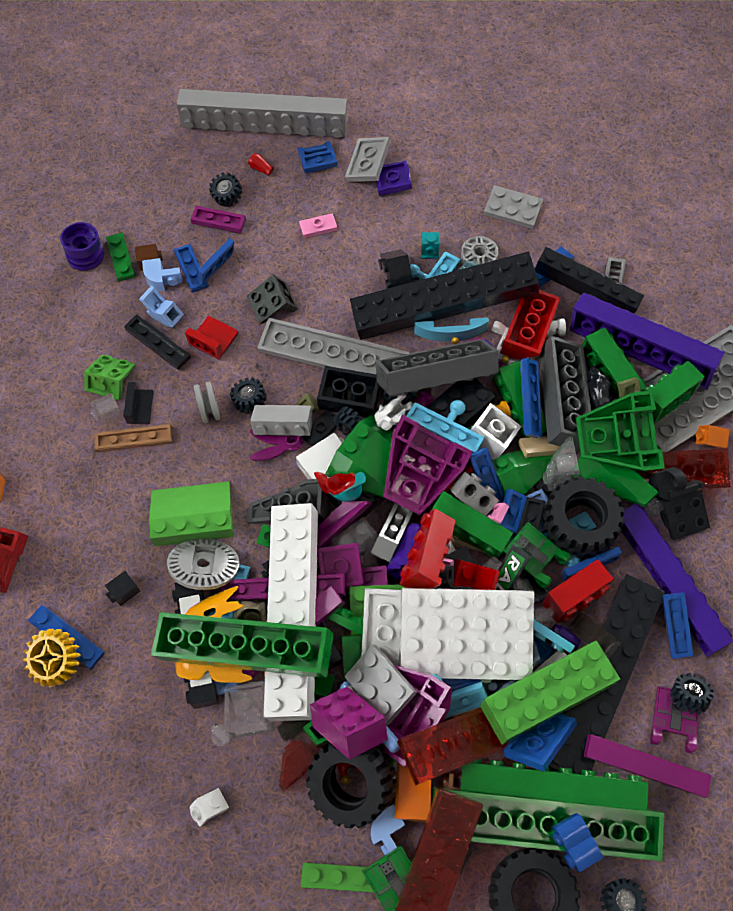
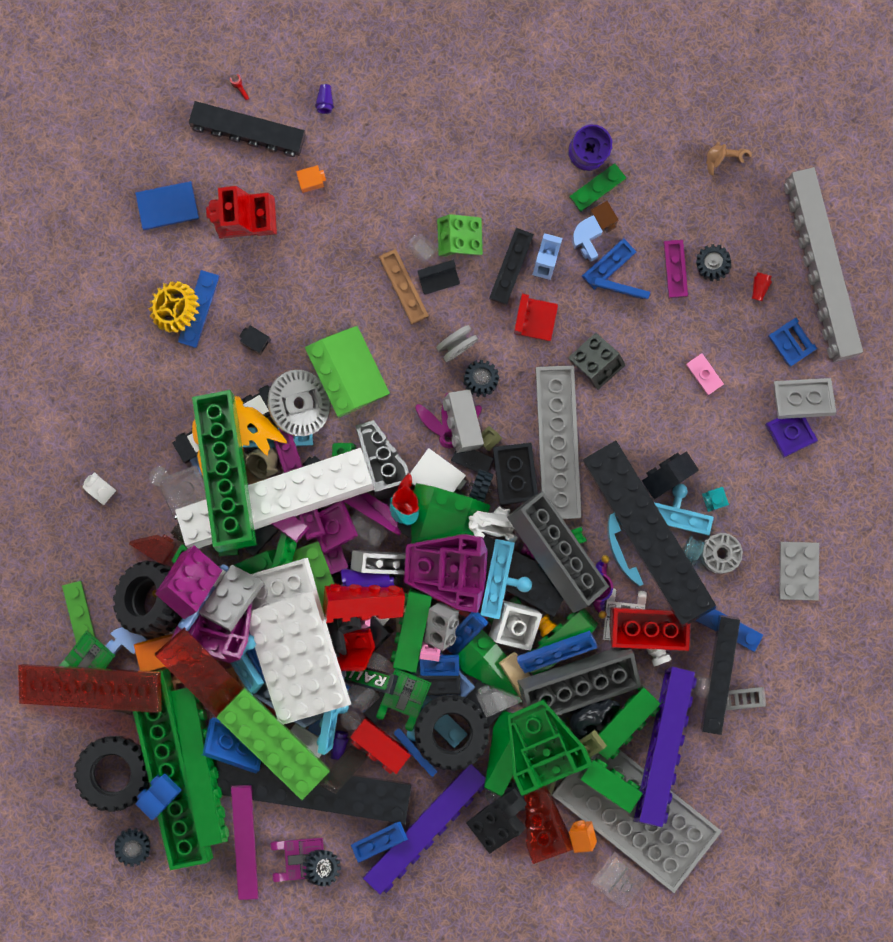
camera: 65 degrees right, 20 degrees up
none -> medium nougat piece [706,142,752,175]

